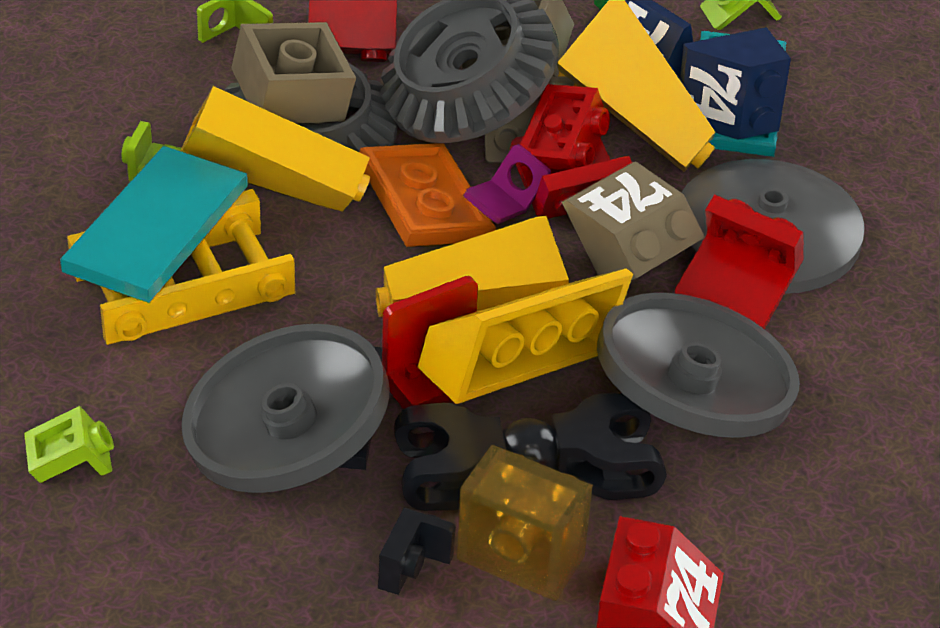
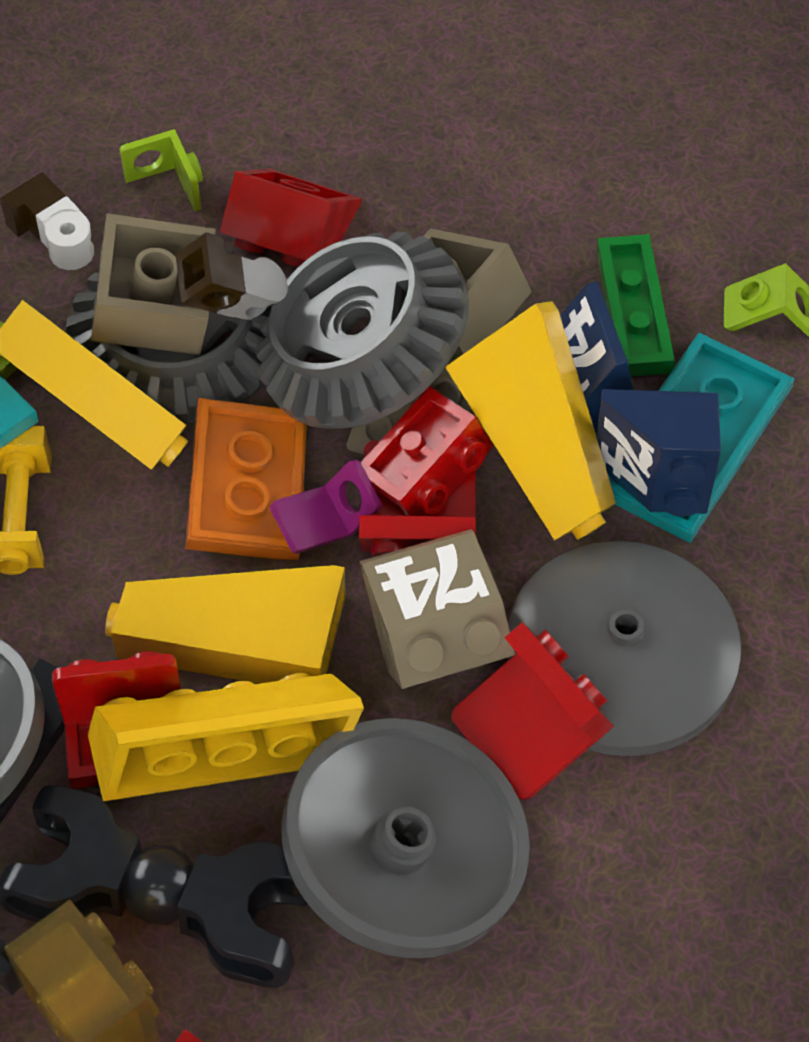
camera: 25 degrees right, 15 degrees up
none -> leg [0,172,94,270]
none -> dark brown leg [176,232,288,320]

